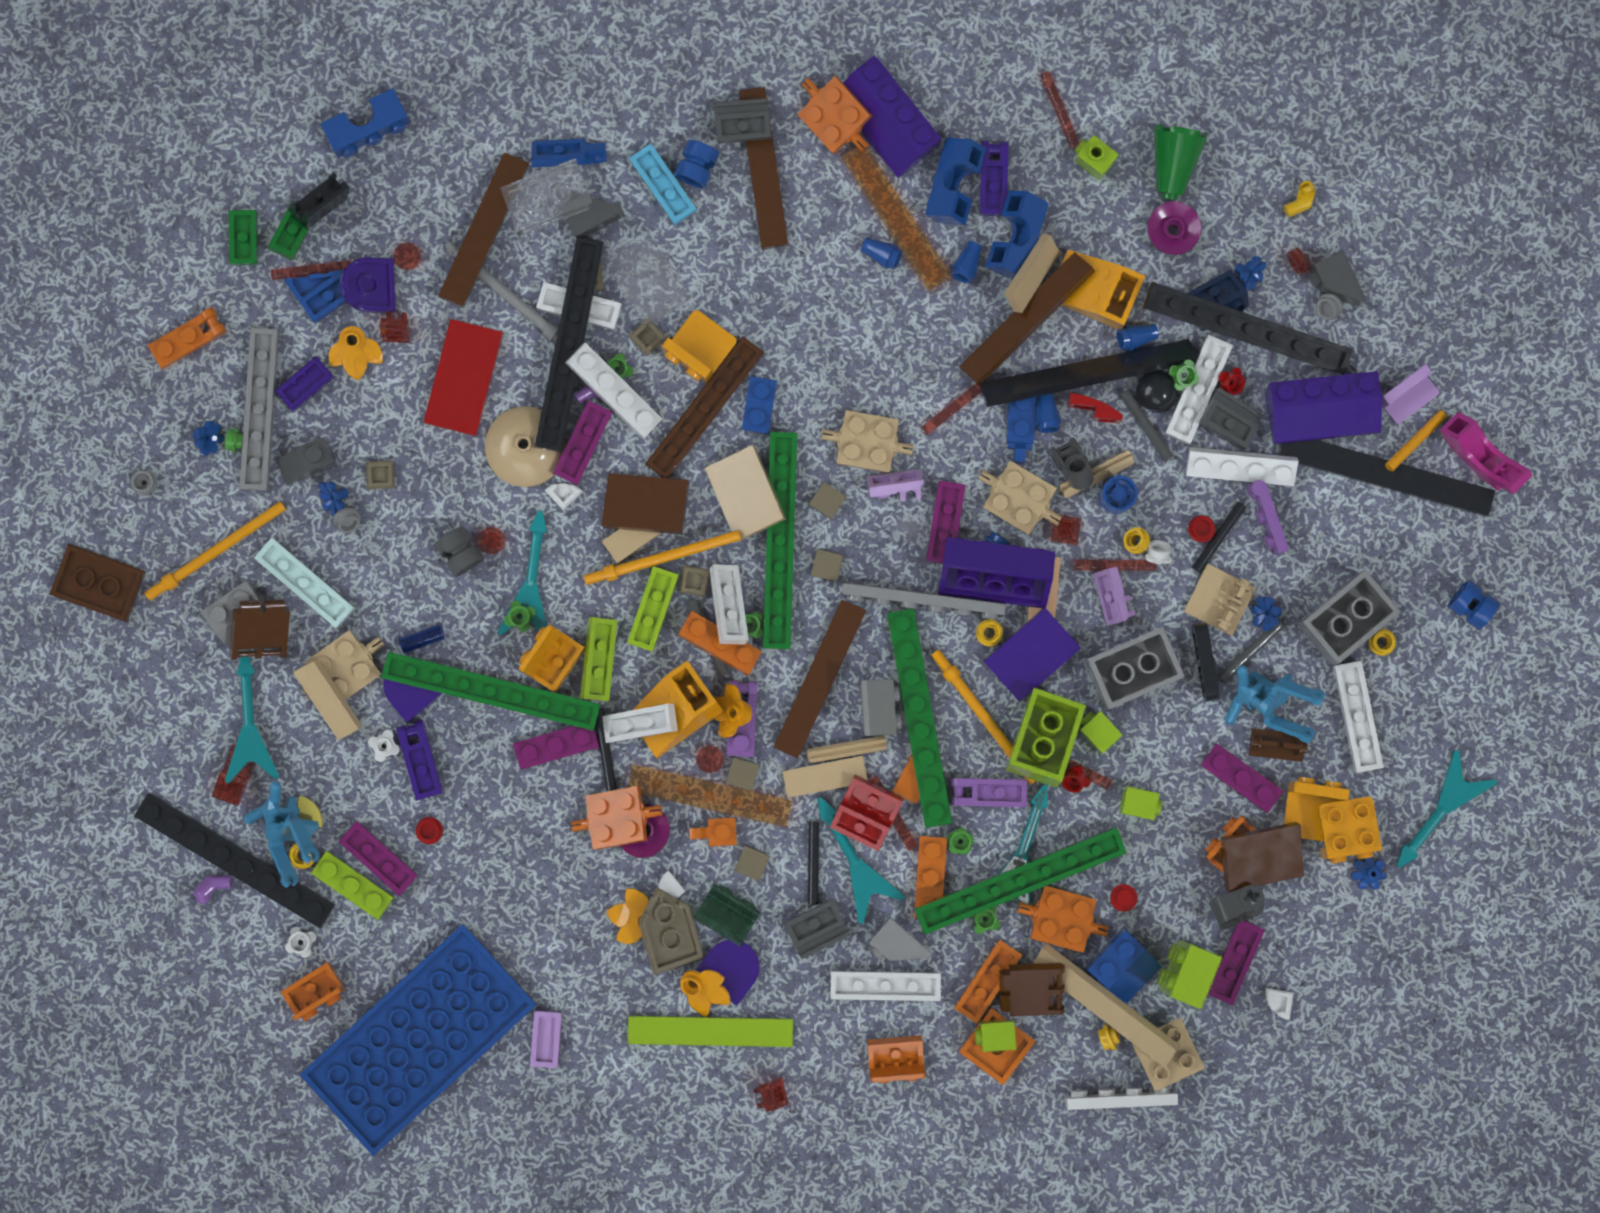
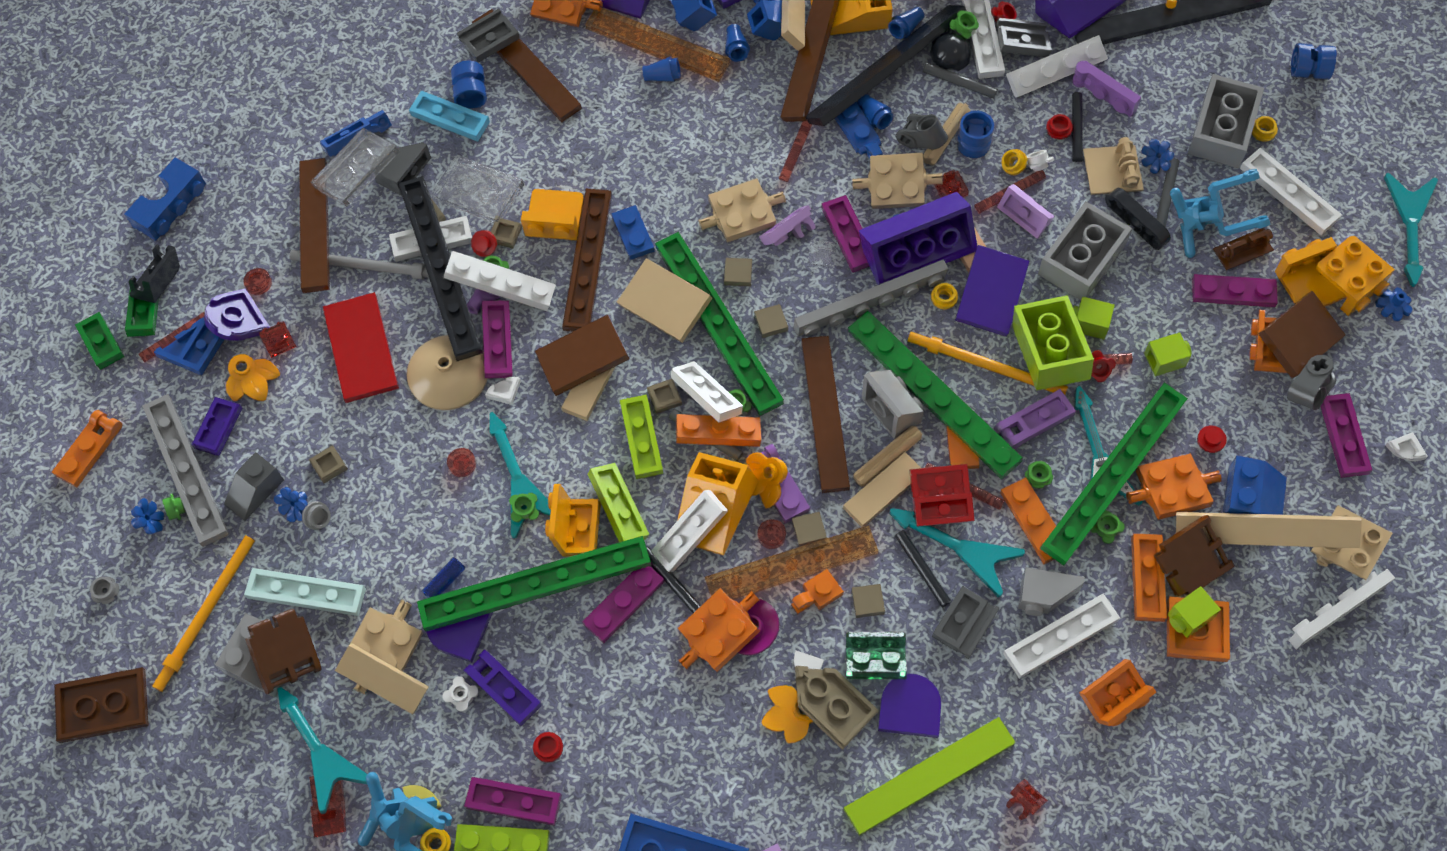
camera: 25 degrees left, 20 degrees down
dark grey wheel [434,526,484,577] -> none
light orange bar [584,530,742,585] -> none
light orange plate [680,970,731,1017] -> none
red slope [1067,393,1123,424] -> none
yellow plate [1098,1024,1121,1051] -> none
lime brick [1157,940,1222,1010] -> none
none -> red plate [471,230,497,257]

